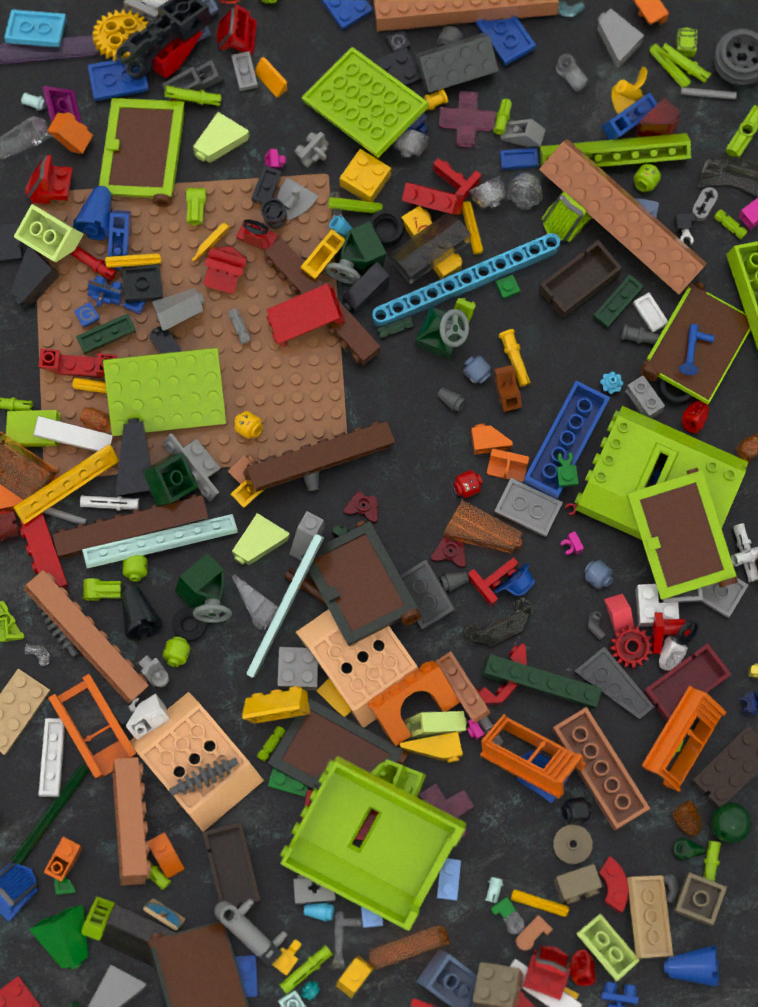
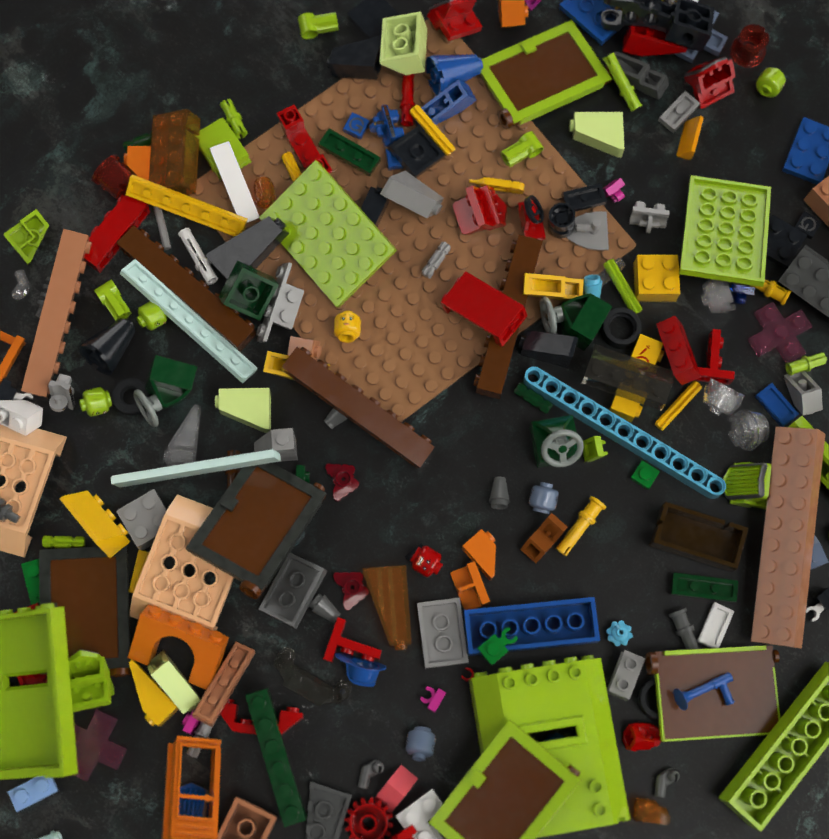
camera: 55 degrees right, 0 degrees up
none -> dark grey arm [654,768,680,798]

